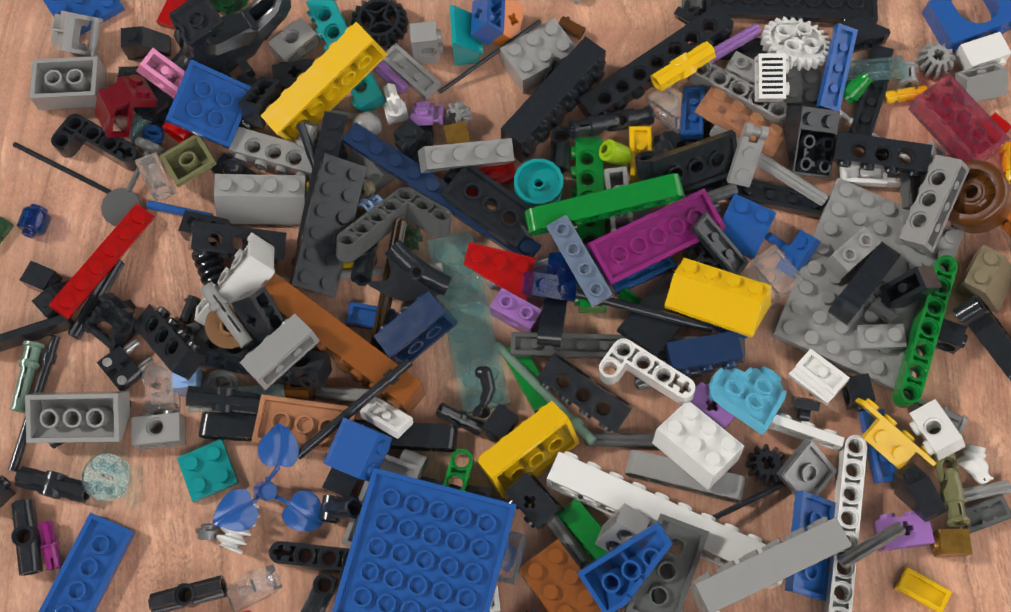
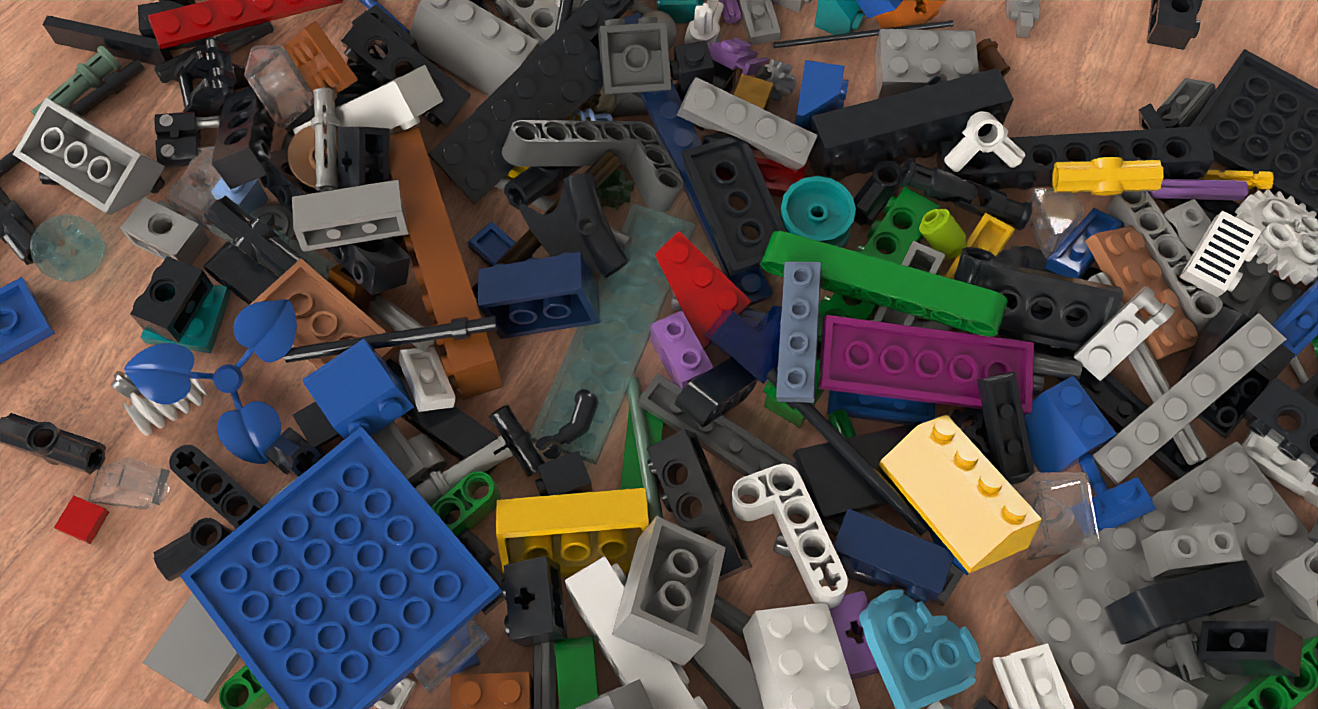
camera: 30 degrees right, 5 degrees down
none -> black brick [130,256,214,343]
none -> clear slope [244,45,314,130]
none -> dark orange plate [280,21,358,100]
none -> light grey pin [415,436,513,507]
none -> dark grey plate [598,17,671,95]
none -> light grey brick [612,516,726,666]
none -> blue slope [795,60,849,131]
none -> white axle [944,111,1025,172]
none -> light grey plate [1093,313,1286,485]
none -> yellow axle [1203,170,1274,190]

